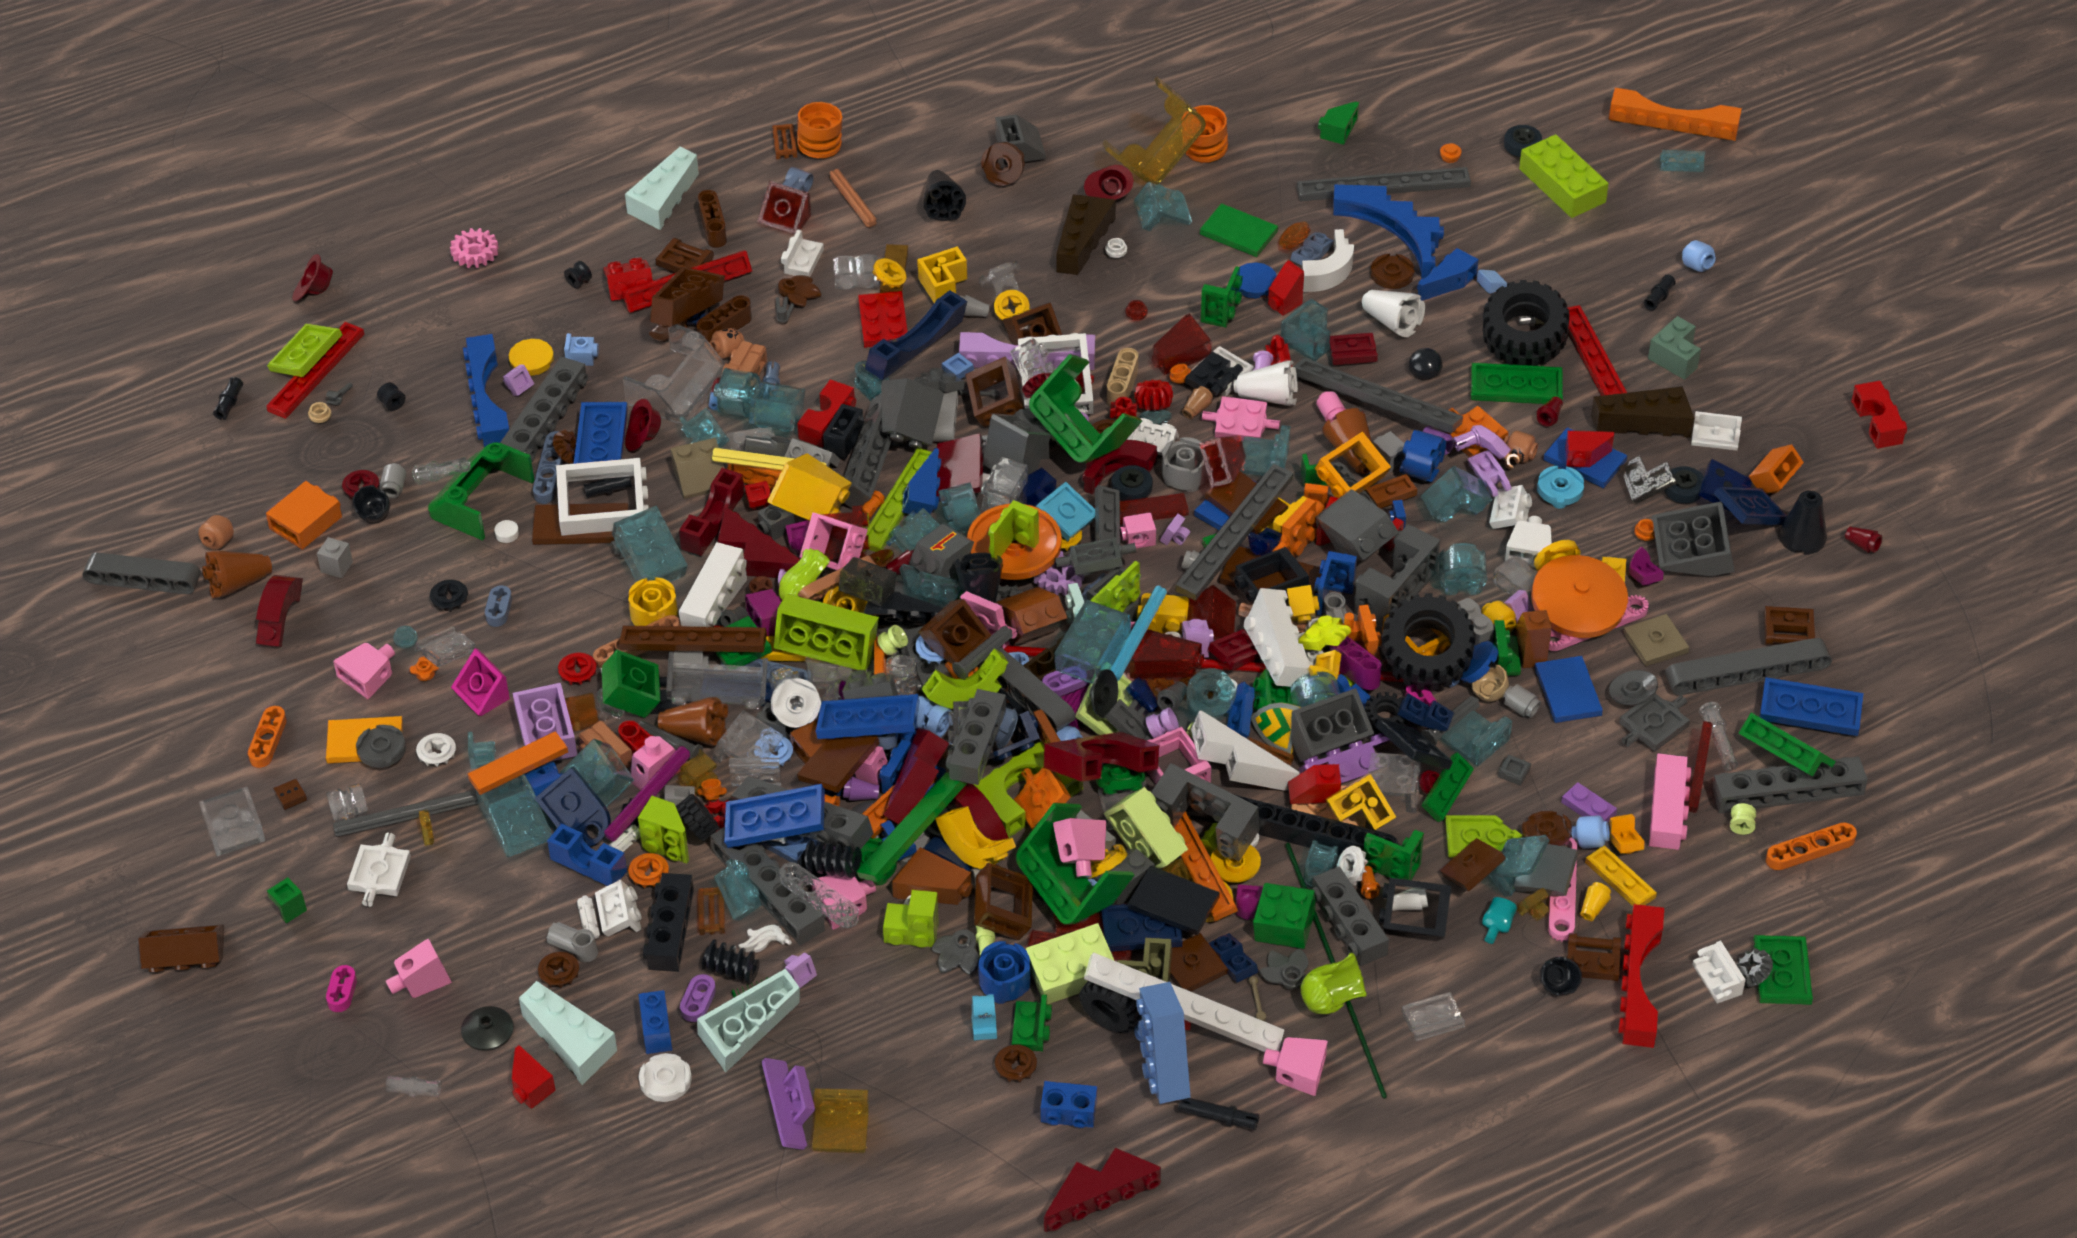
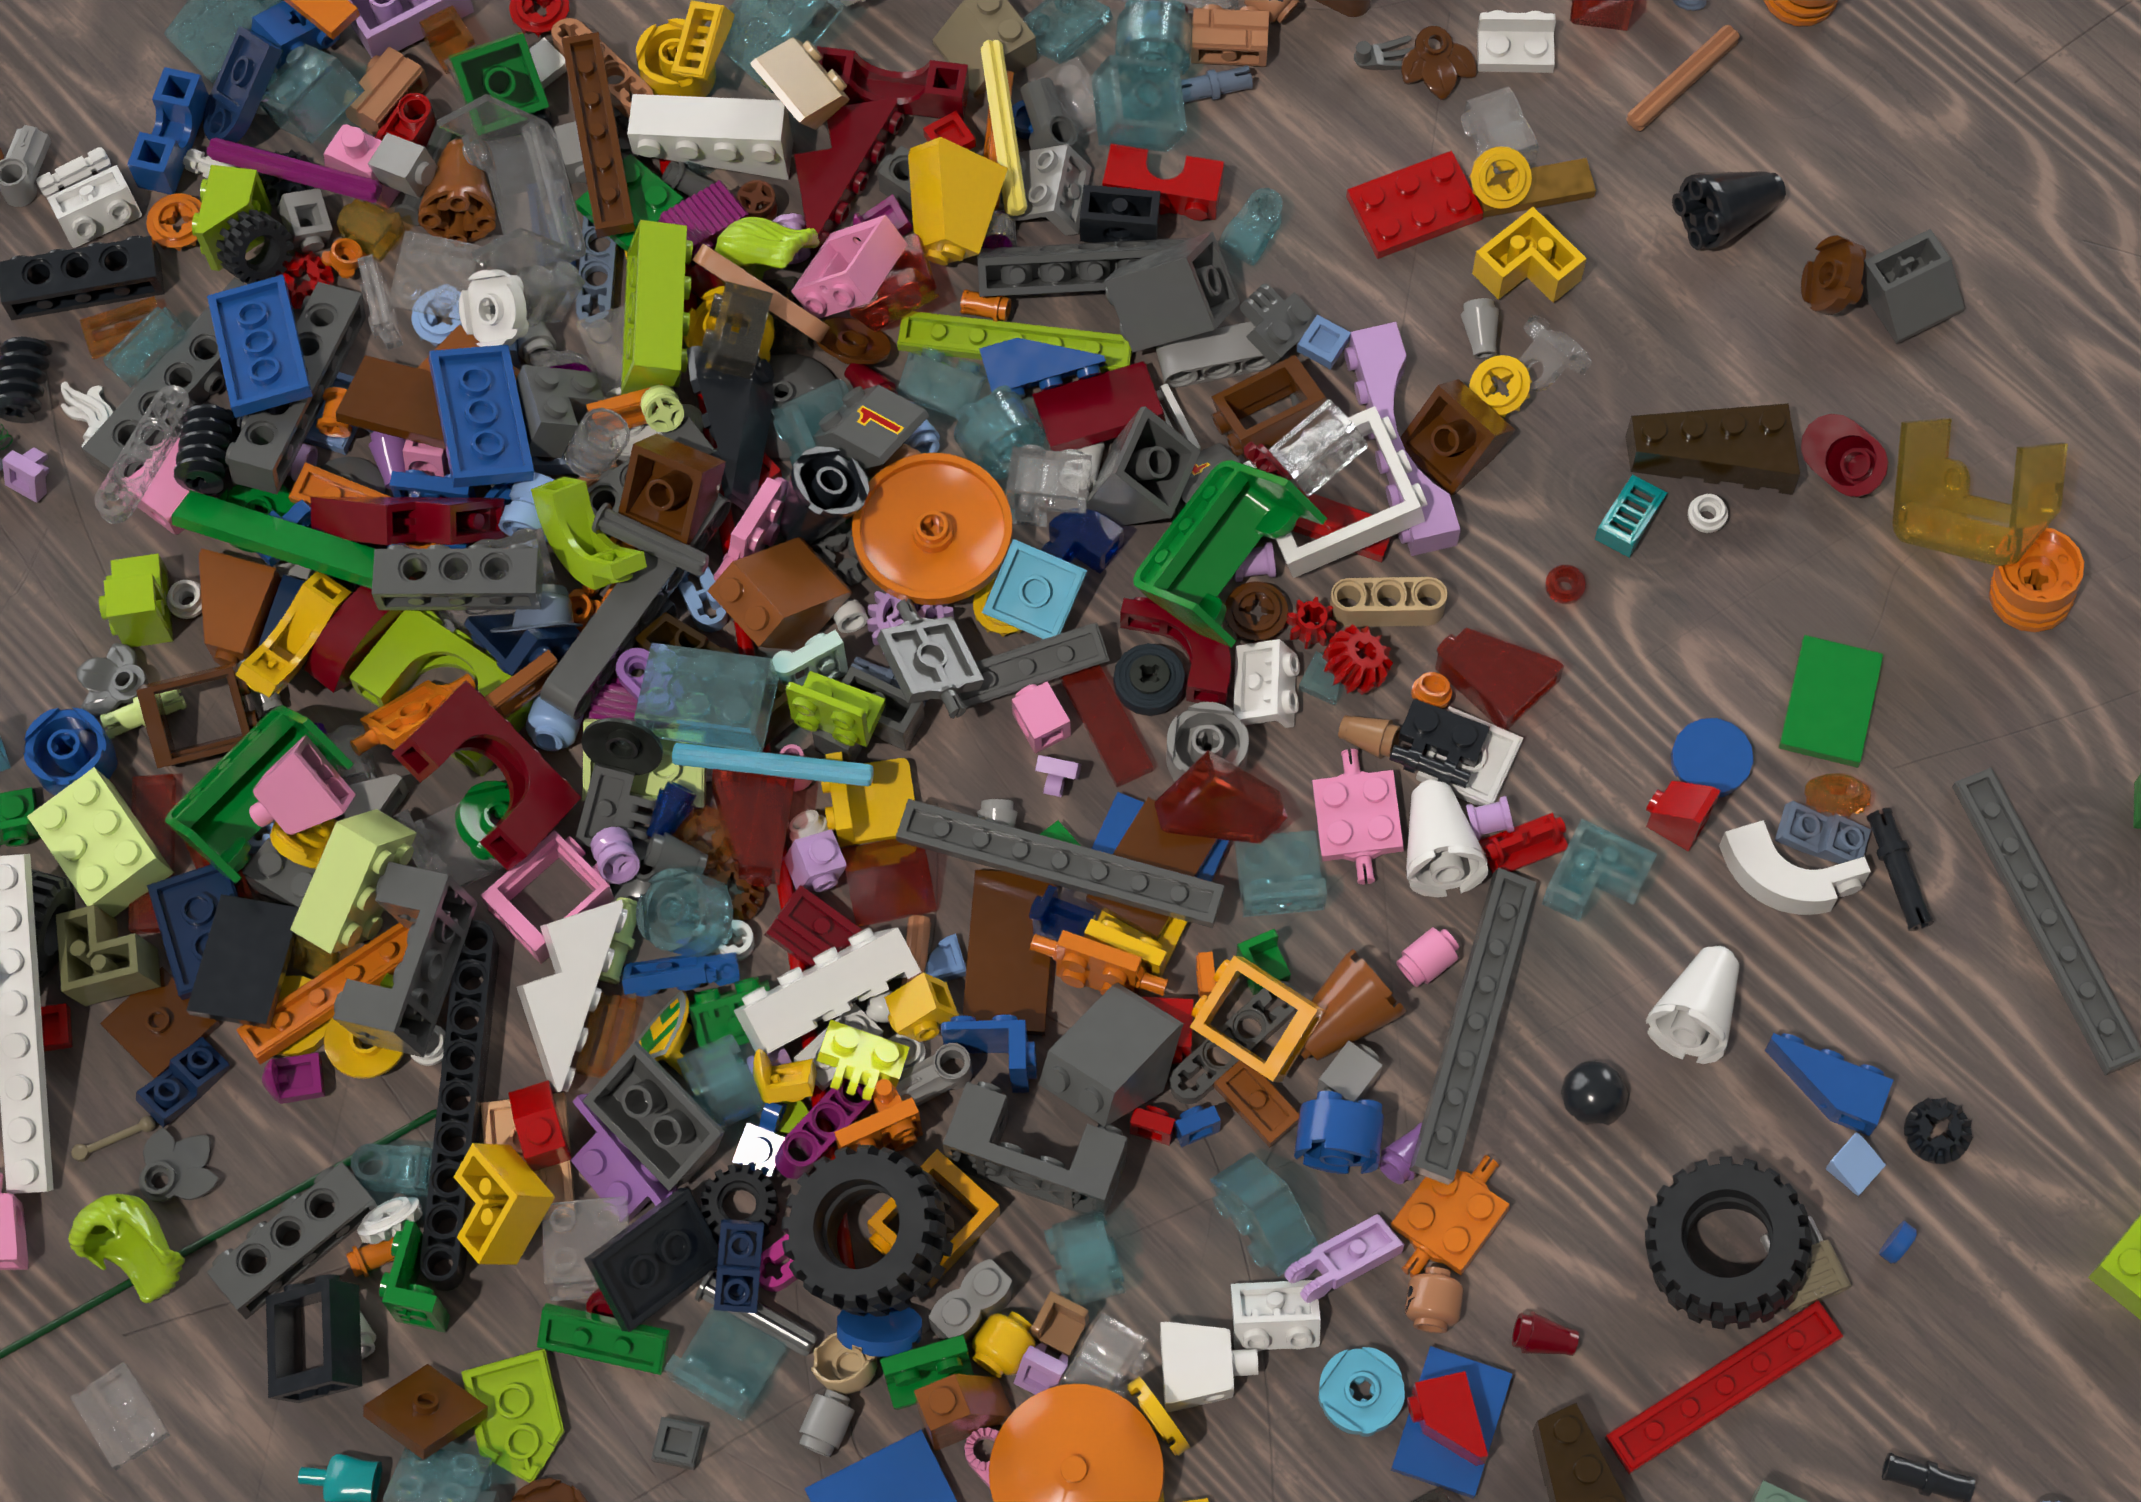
camera: 75 degrees right, 20 degrees up
dark blue arch [865,290,968,381] -> none
lime bracket [988,500,1039,559] -> none
clear light blue bracket [1134,182,1192,231] -> none
green bracket [1201,266,1243,328] -> none
black window [1234,547,1309,605] -> none
green brick [1253,883,1316,949] -> none
dark red plate [1328,332,1378,365] -> none
blue arch [1333,184,1444,278] -> none
reddish brown tile [1370,254,1415,289] -> none
lavender arm [1452,425,1520,470] -> none
green tile [1471,363,1563,404] -> none
none -> light grey brick [368,133,438,198]
none -> yellow slope [671,1,735,81]
none -> tan slope [750,37,850,130]
none -> medium nougat panel [1031,1291,1089,1359]
none -> teal slope [1594,474,1667,558]
none -> black pin [1866,808,1934,931]
none -> blue tile [1879,1221,1917,1264]
none -> black gear [1904,1097,1973,1164]

